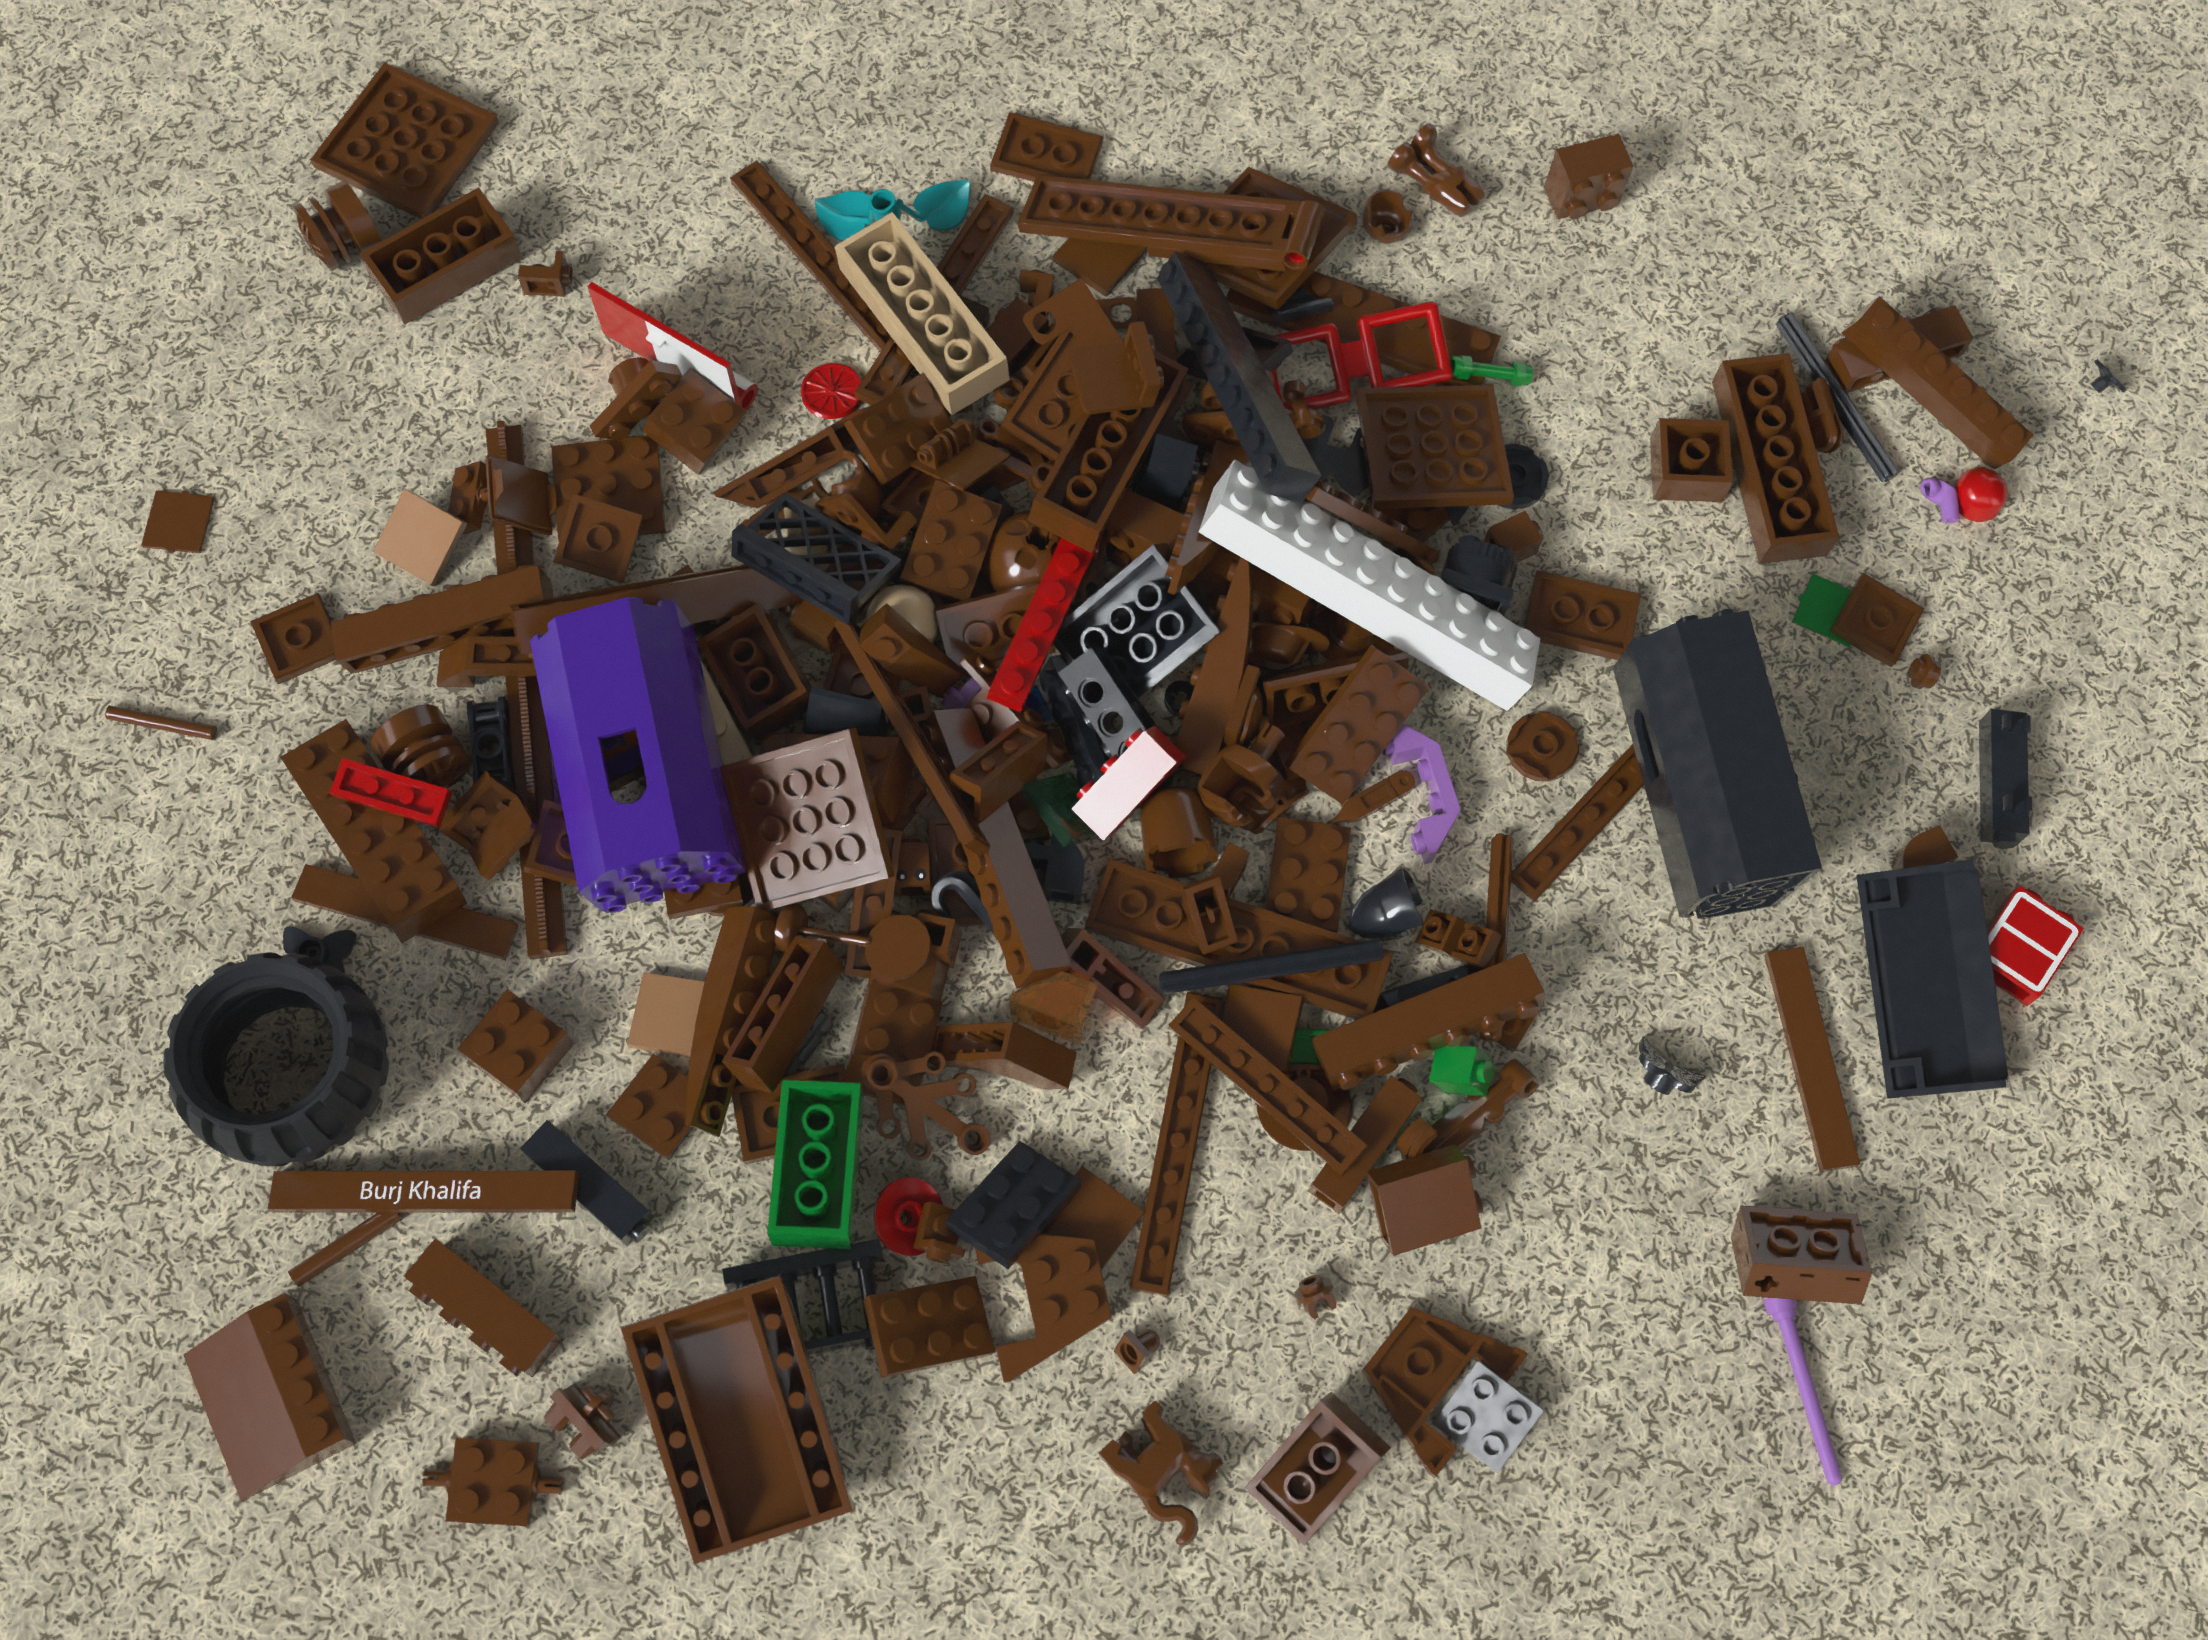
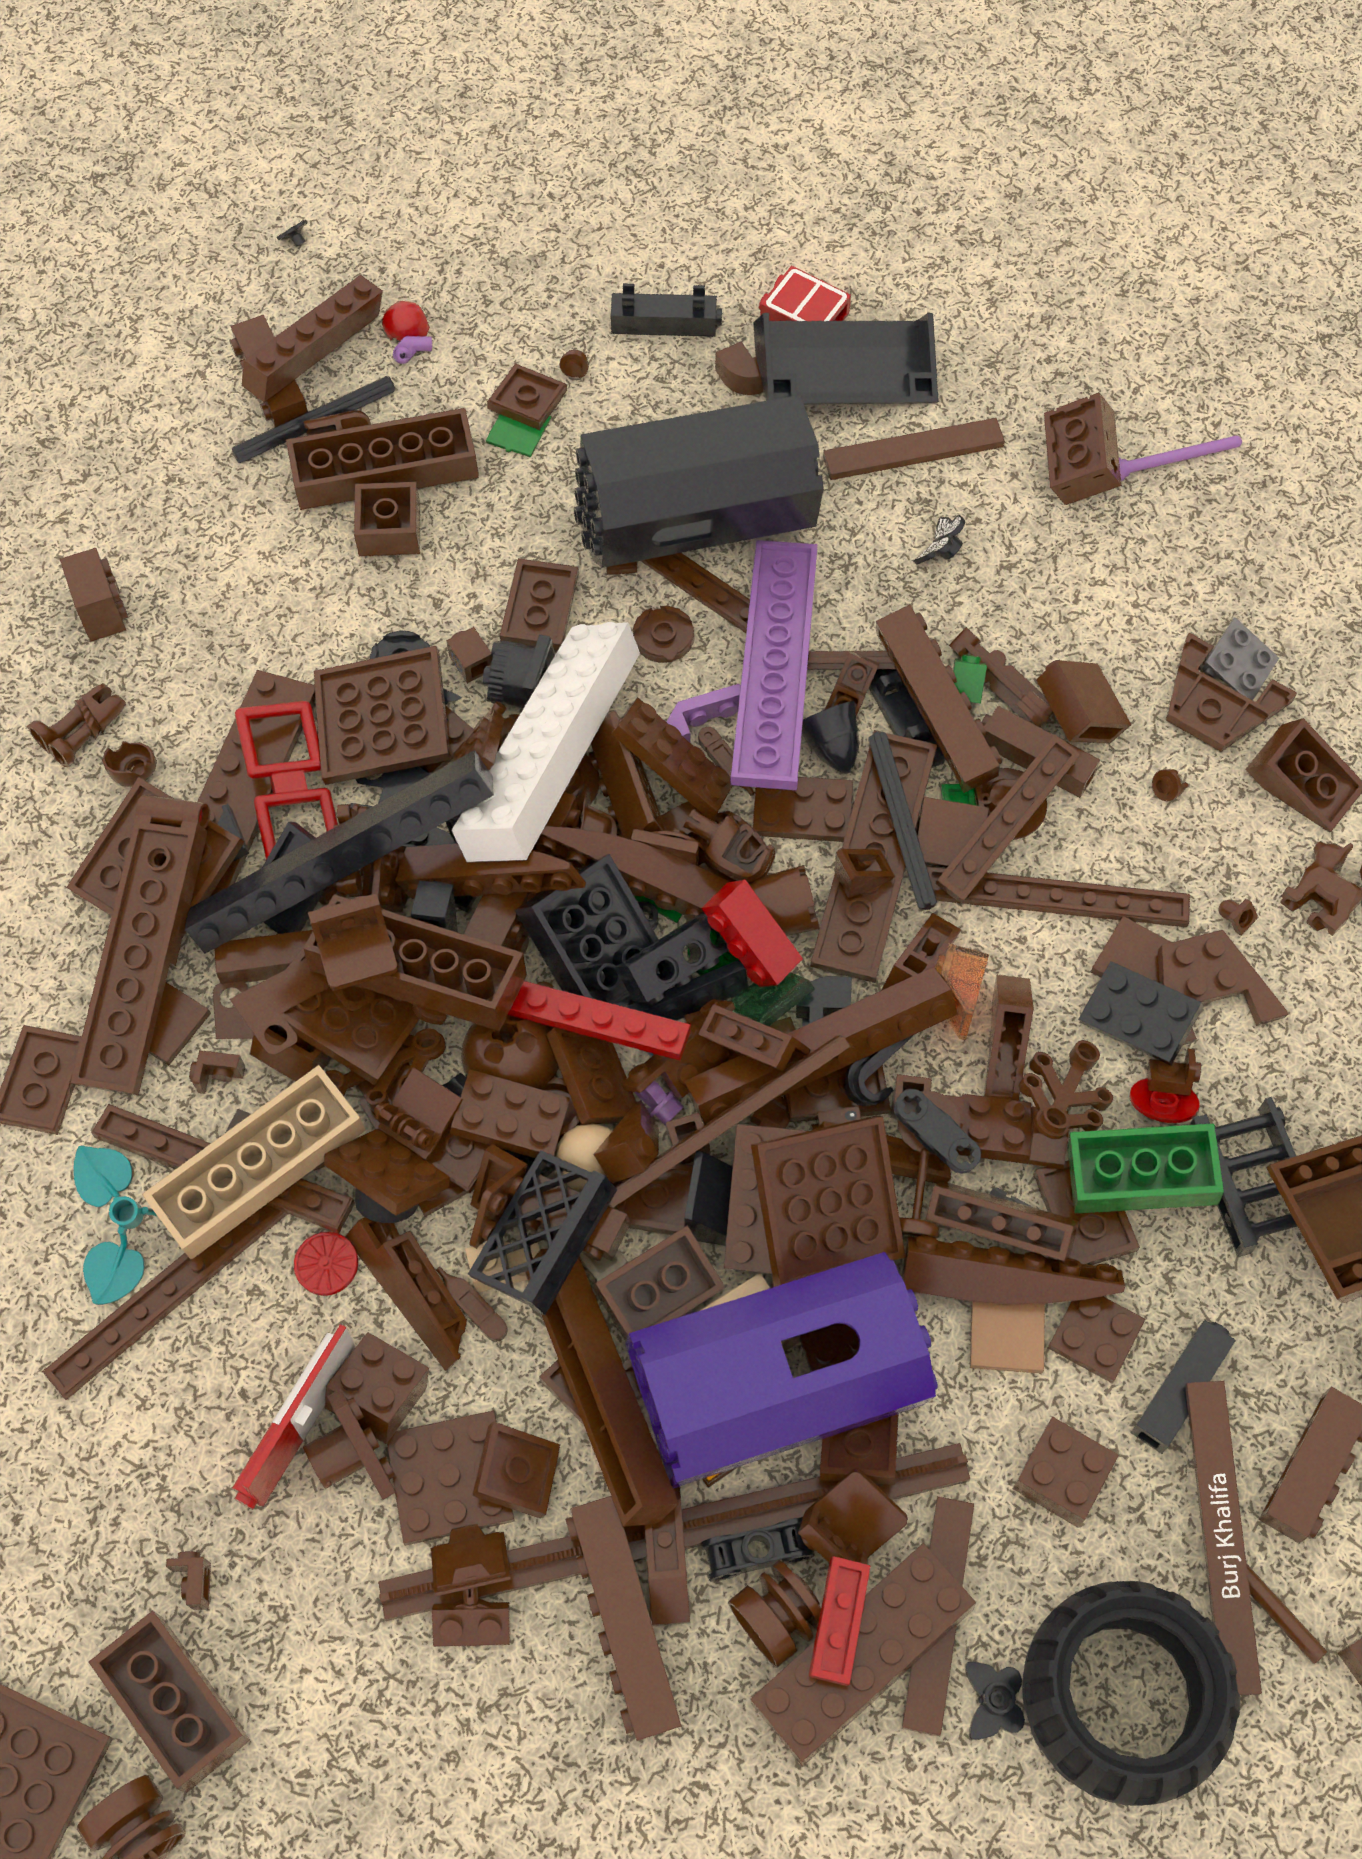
camera: 90 degrees left, 5 degrees down
reddish brown tile [250,593,336,684] -> none
medium nougat tile [373,489,468,586] -> none
reddish brown piece [811,450,885,522] -> none
reddish brown plate [863,1276,996,1378] -> none
reddish brown brick [984,297,1049,377] -> none
reddish brown piece [1211,842,1250,898] -> none
green bar [1450,355,1533,386] -> none
none -> medium lavender plate [731,540,818,790]
none -> black piece [894,1089,981,1174]

